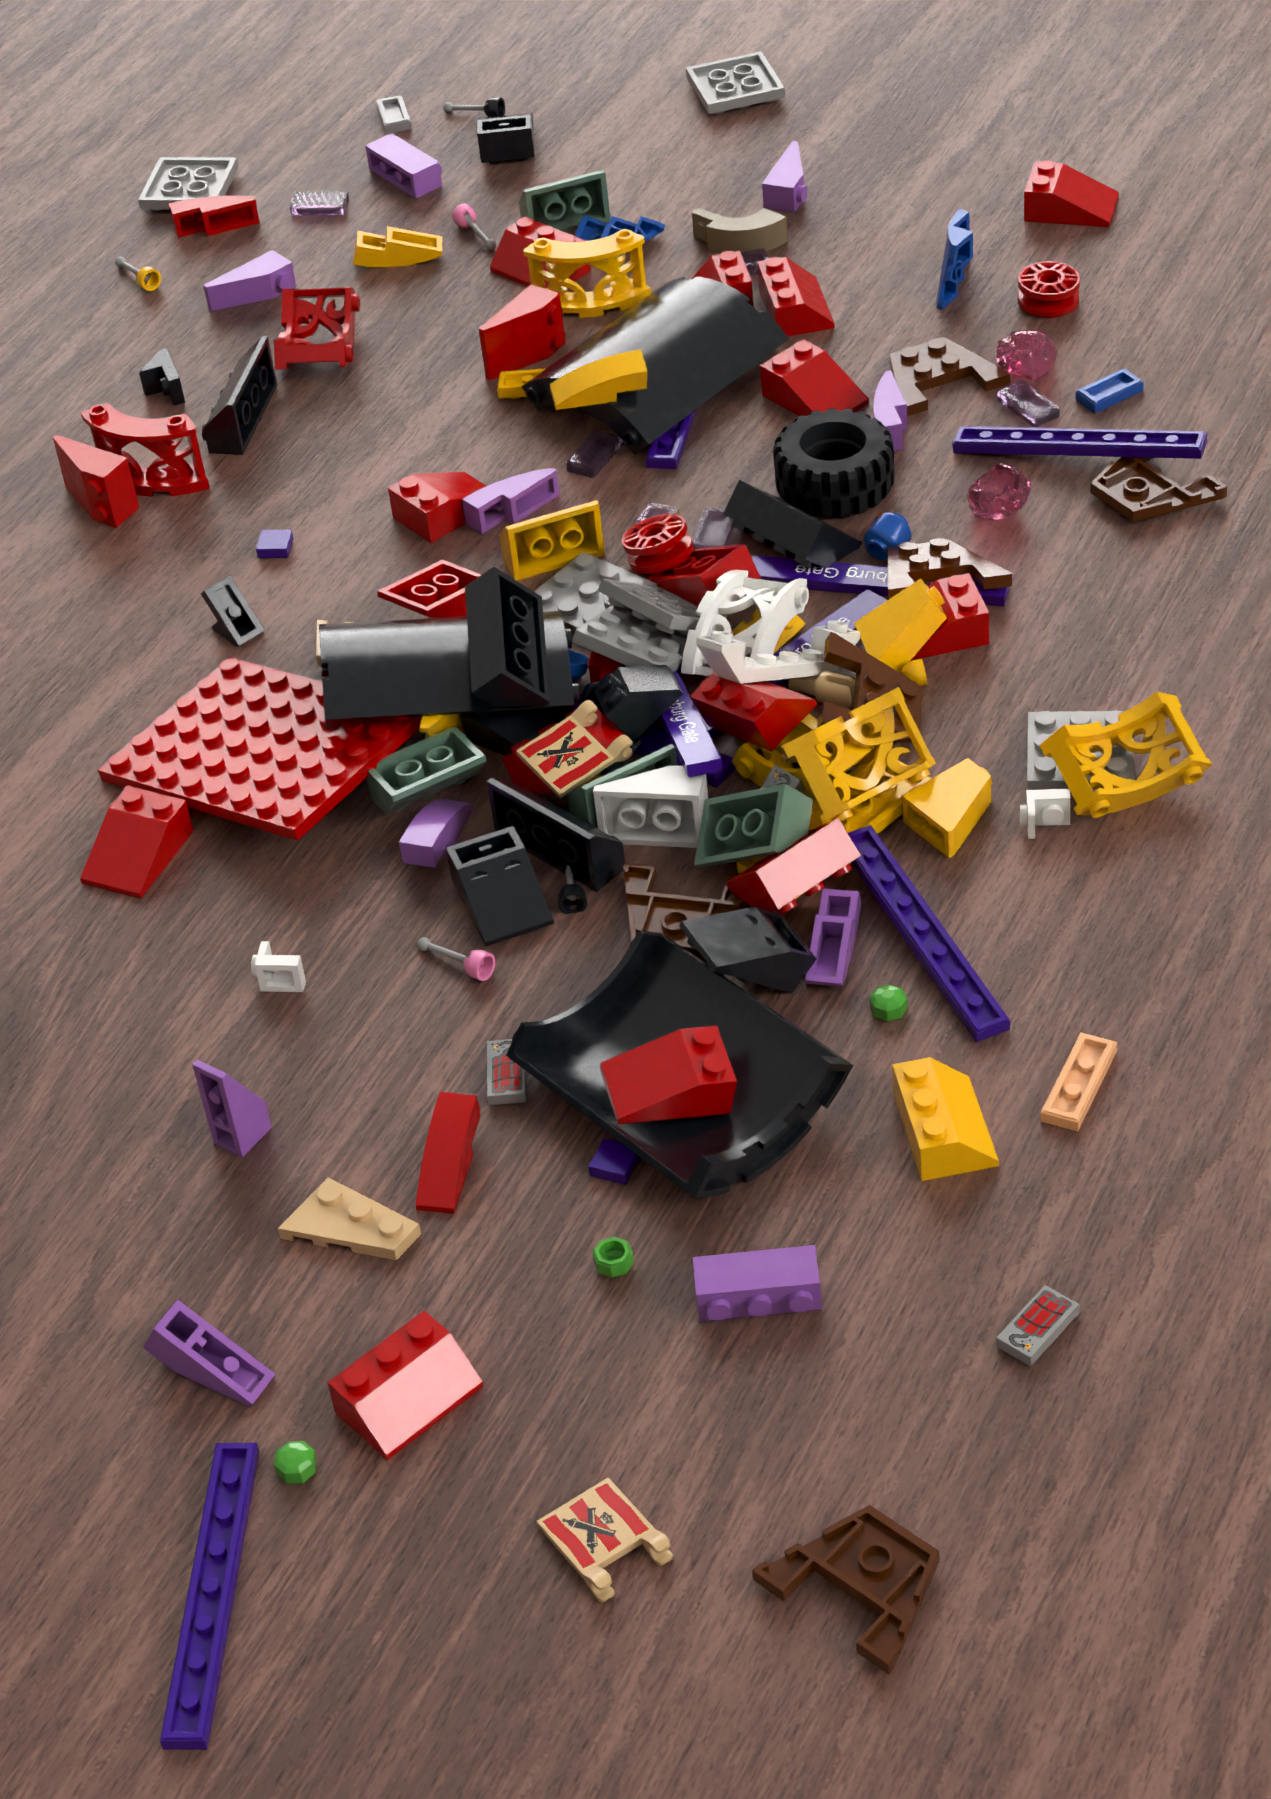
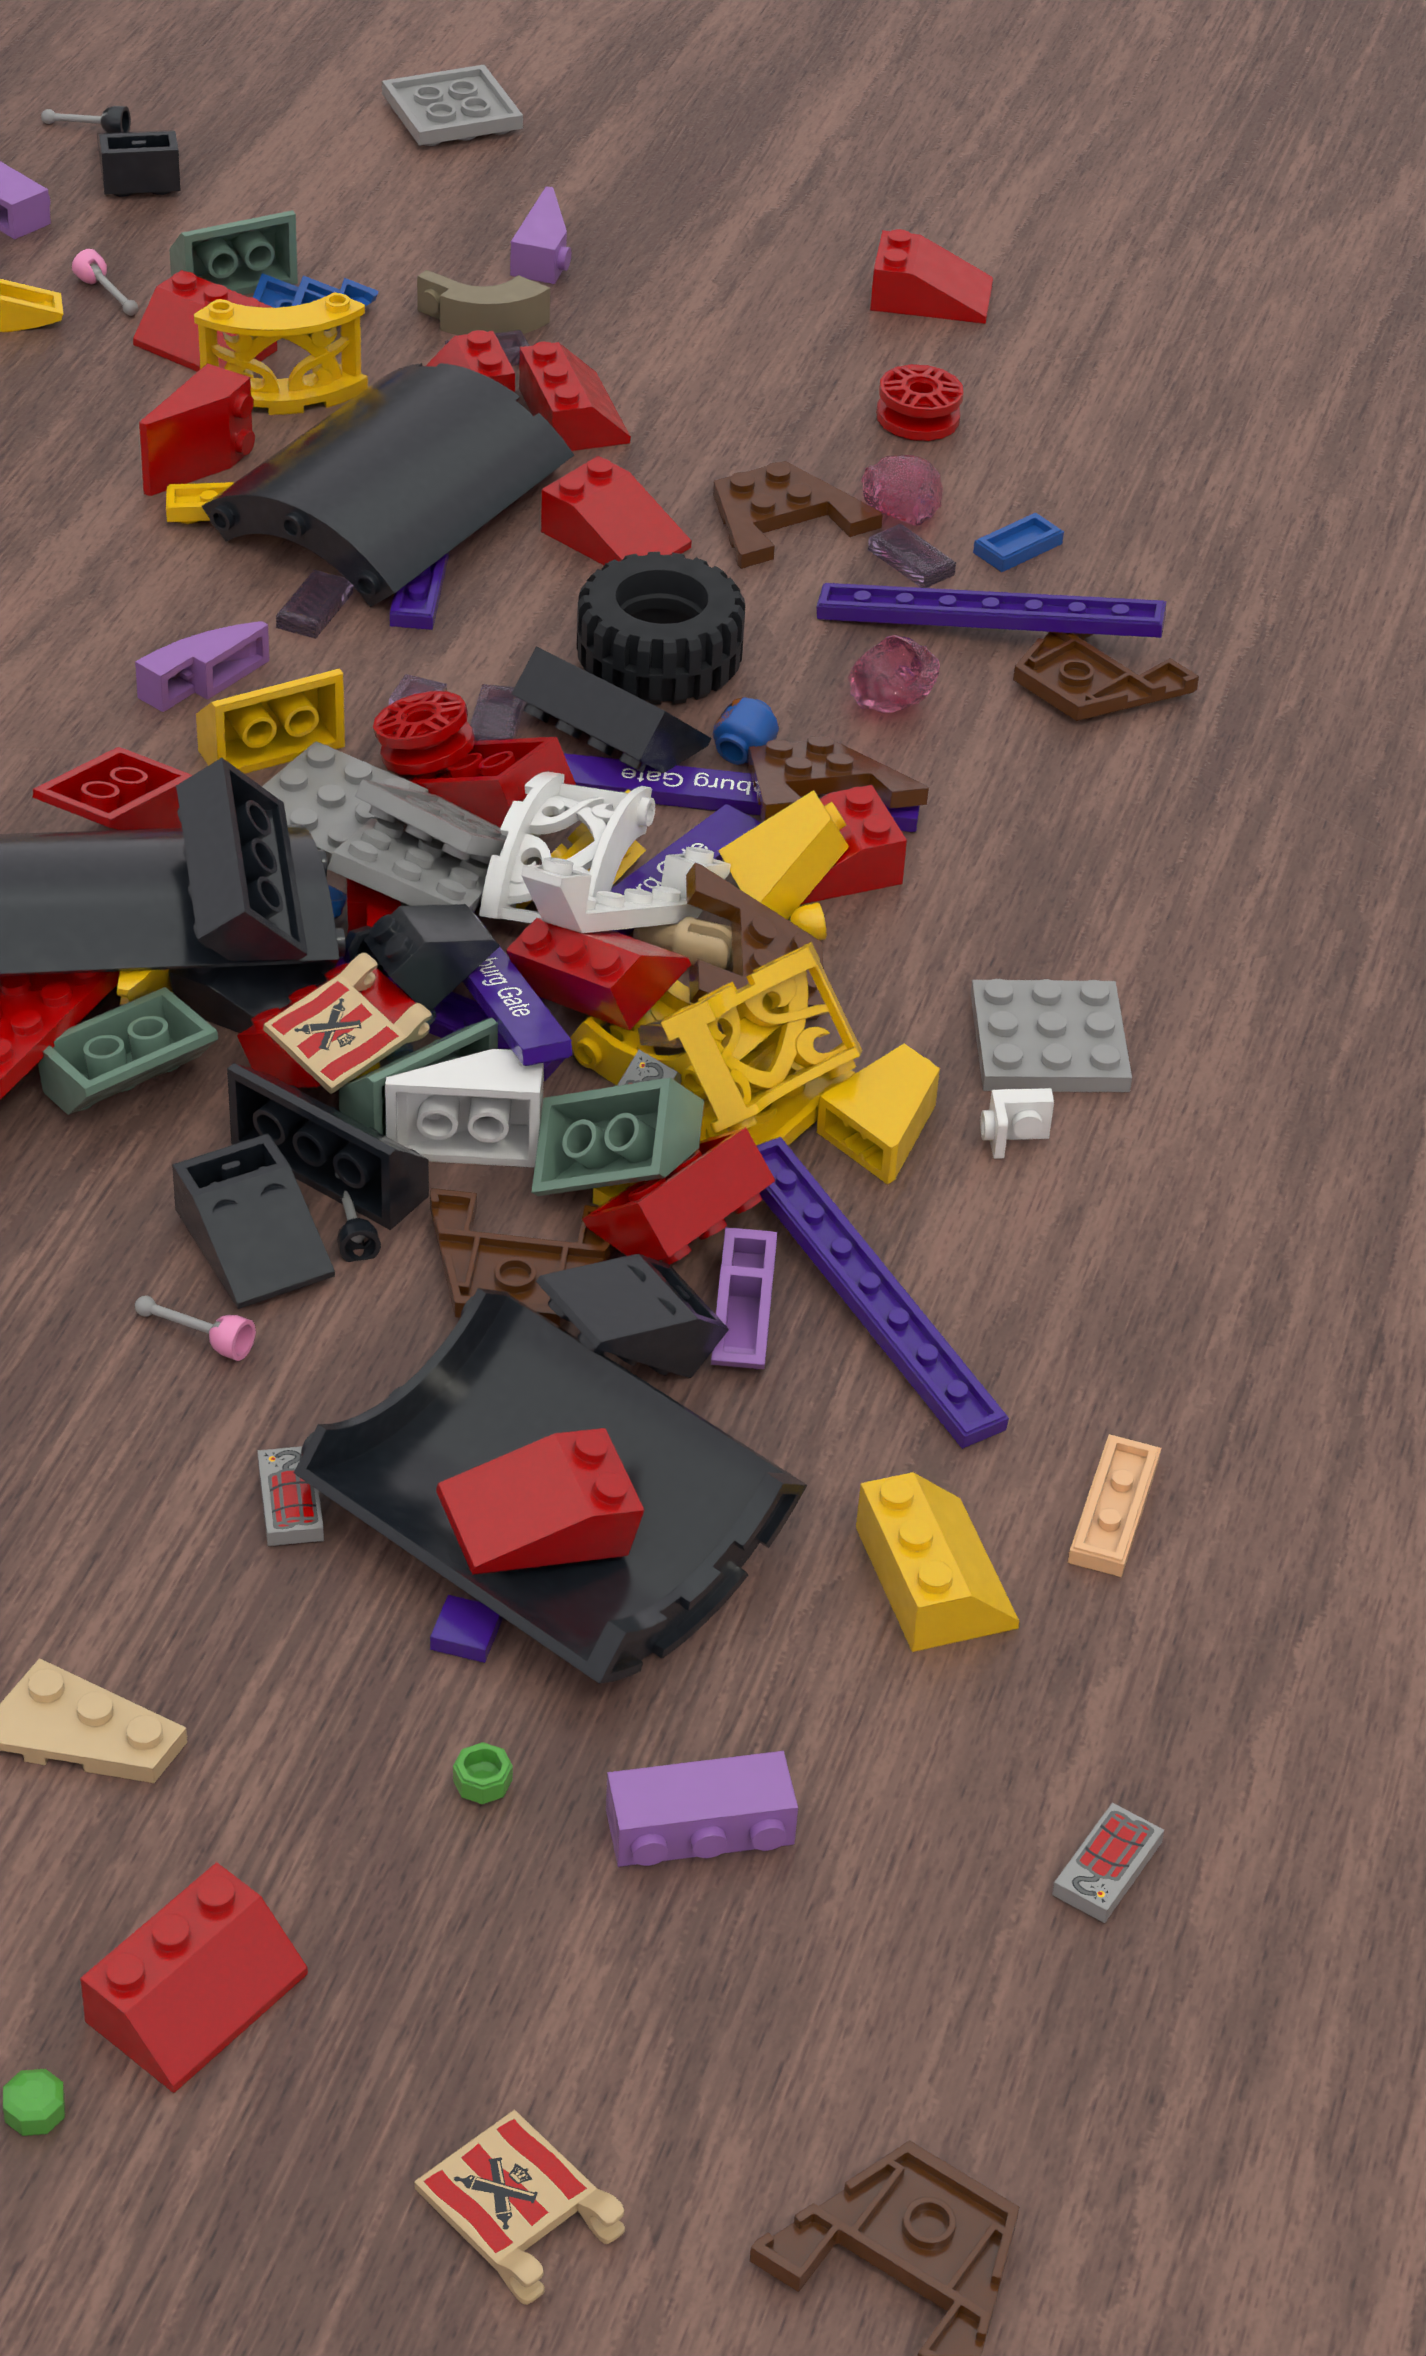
camera: 15 degrees left, 0 degrees up
red slope [388,472,486,543] -> none
medium lavender slope [399,798,473,868] -> none
red slope [415,1092,481,1214] -> none
yellow slope [550,349,648,410] -> none
bright green tile [869,984,908,1022] -> none
slope [873,371,907,451] -> none
blue slope [936,209,973,309] -> none
yellow fence [1039,691,1212,818] -> none

